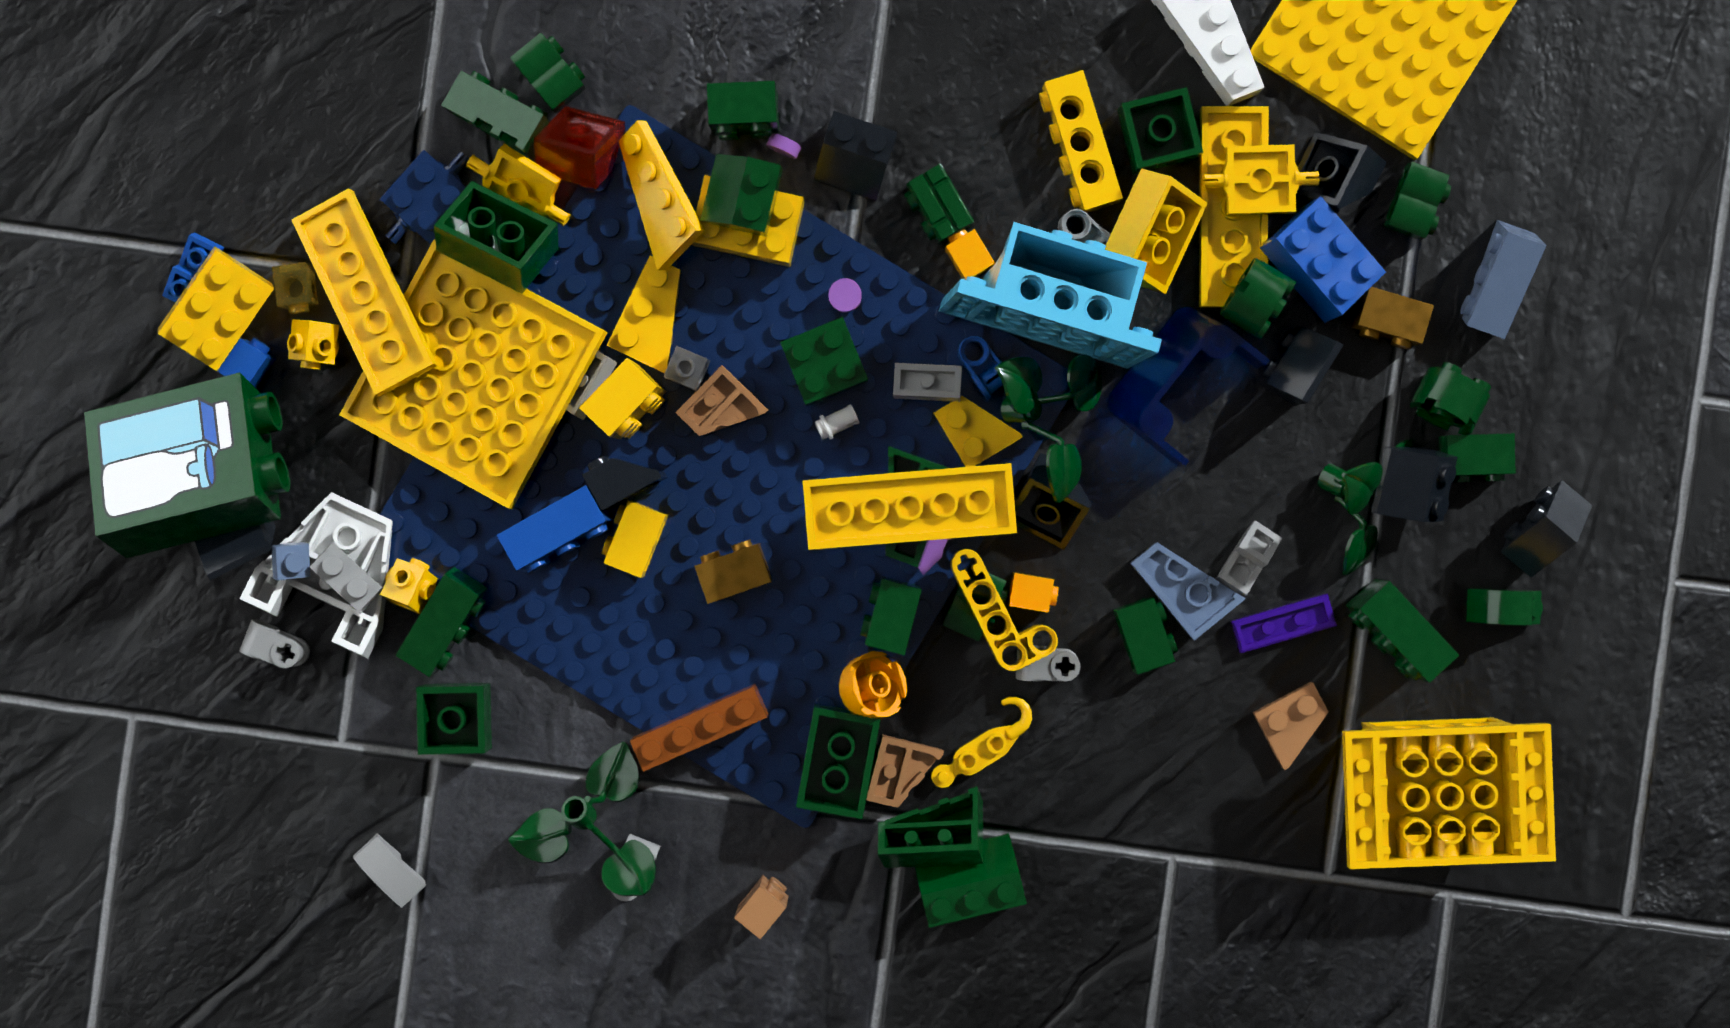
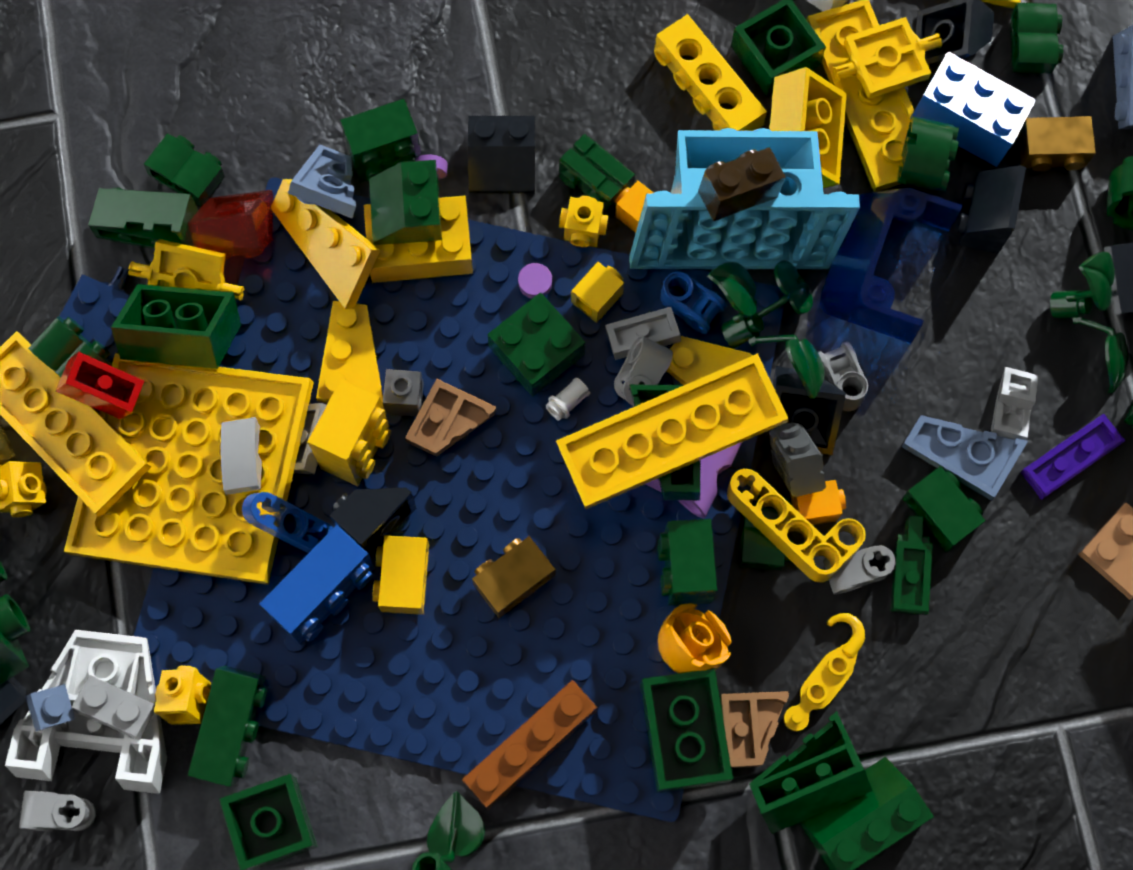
camera: 15 degrees left, 15 degrees down
none -> dark green brick [28,316,112,377]
none -> red brick [56,352,144,420]
none -> light grey slope [221,417,262,495]
none -> blue beam [242,492,333,553]
none -> sand blue wing [288,145,356,218]
none -> yellow brick [559,196,609,247]
none -> yellow brick [571,262,624,323]
none -> light grey piece [614,335,673,406]
none -> dark brown brick [698,147,786,222]
none -> dark grey brick [769,422,826,497]
none -> light grey piece [818,341,869,411]
none -> dark green hinge [891,516,933,615]

